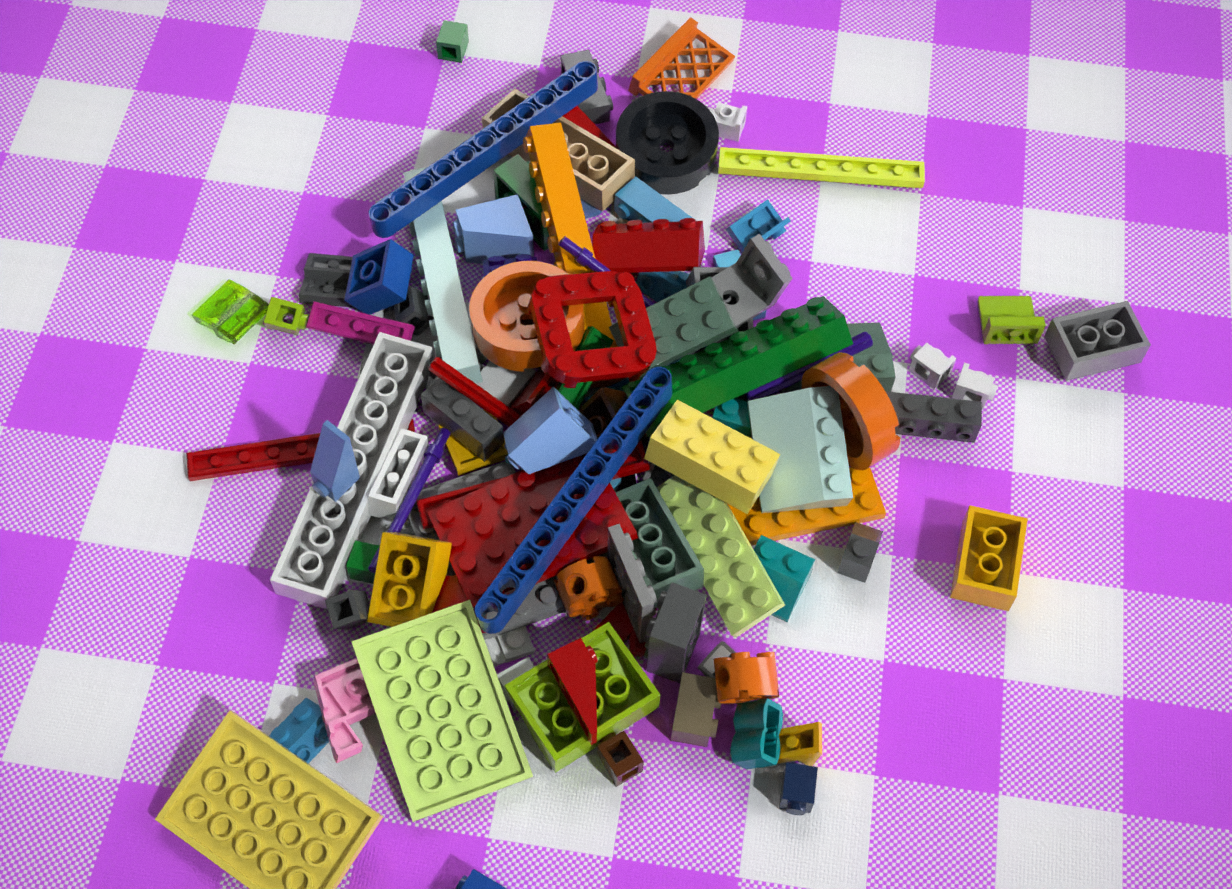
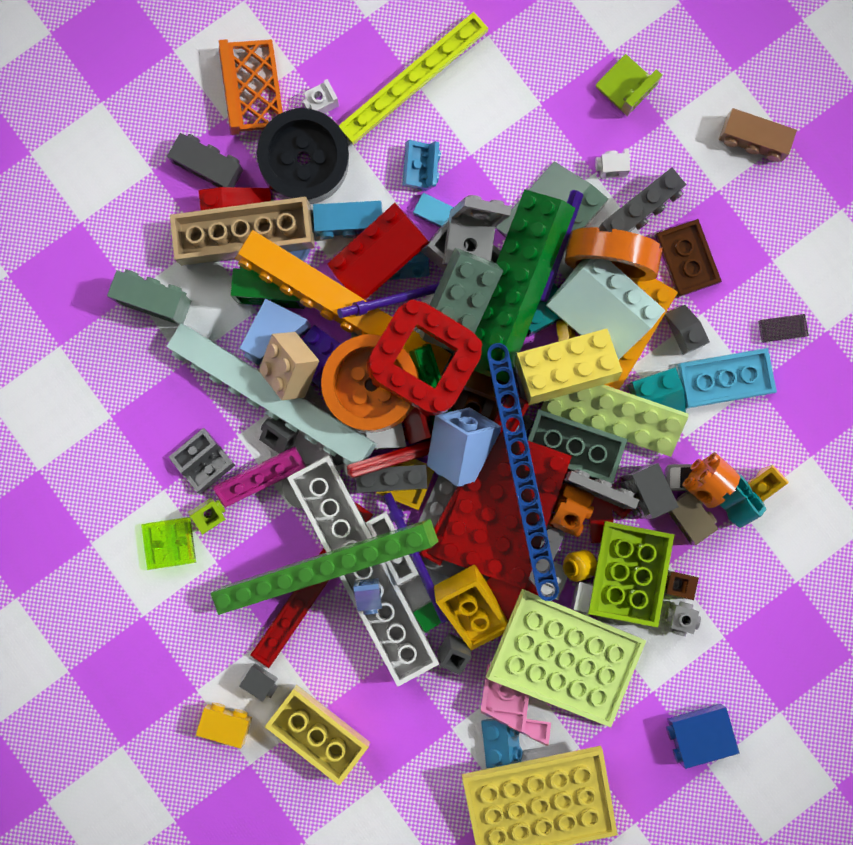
camera: 45 degrees left, 25 degrees up
blue brick [344,239,414,315] -> none
blue beam [368,61,598,238] -> none
brick [436,20,469,63] -> none
red slope [547,638,598,745] -> none
dark blue brick [779,762,818,815] -> none
yellow brick [950,505,1028,611] -> none
white brick [951,362,998,409] -> none
light grey brick [1044,301,1151,381] -> none
none -> sand green brick [107,269,192,325]
none -> yellow brick [196,702,252,749]
none -> bright green brick [210,519,439,615]
none -> dark grey brick [239,663,278,702]
none -> tan brick [259,332,319,400]
none -> light yellow brick [265,685,370,786]
none -> yellow head [563,549,597,582]
none -> reddish brown tile [655,219,722,298]
none -> light grey brick [665,601,701,637]
none -> medium azure tile [677,348,777,409]
none -> medium nougat brick [719,108,797,162]
none -> clear smoke tile [758,314,809,343]

